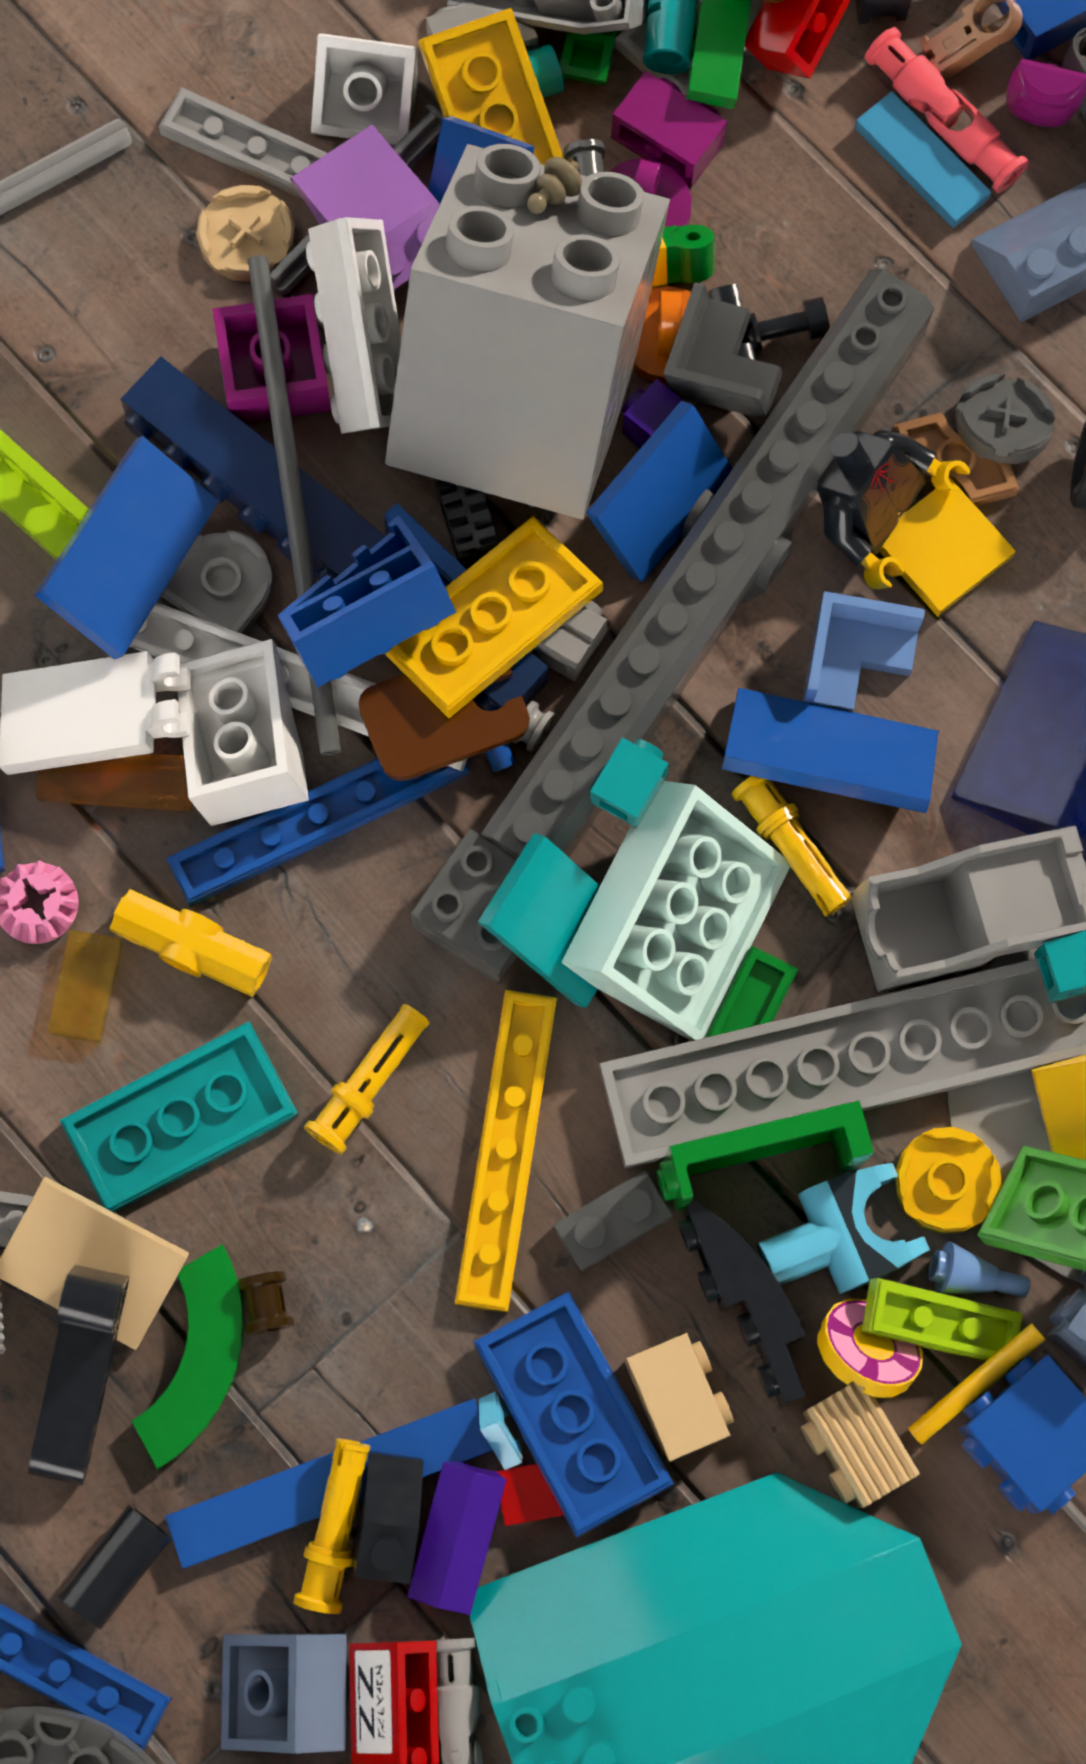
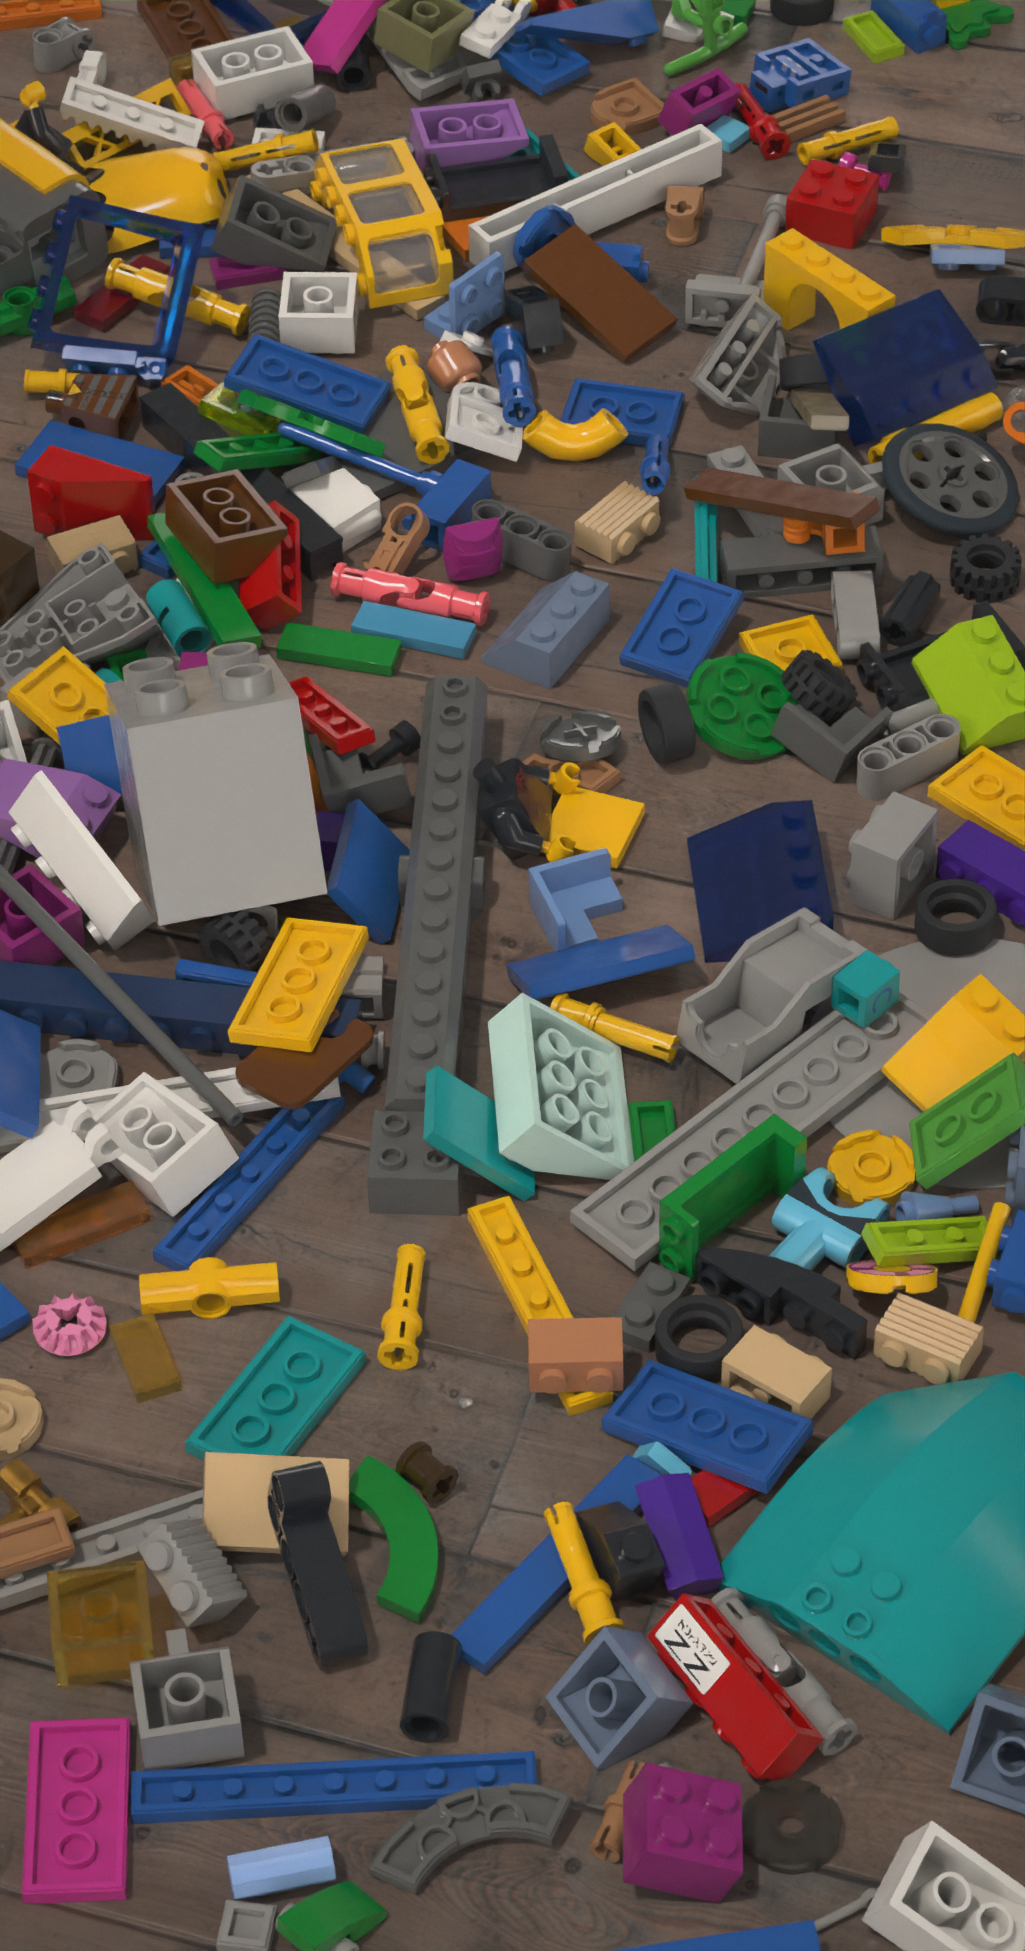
camera: 25 degrees left, 30 degrees down
blue wedge [278,515,456,688] -> none
dark tan hair [527,157,582,214] -> none
teal brick [590,737,669,829] -> none
none -> green tile [276,622,402,677]
none -> red tile [289,676,376,755]
none -> nougat brick [528,1317,623,1394]
none -> black tyre [655,1295,743,1383]

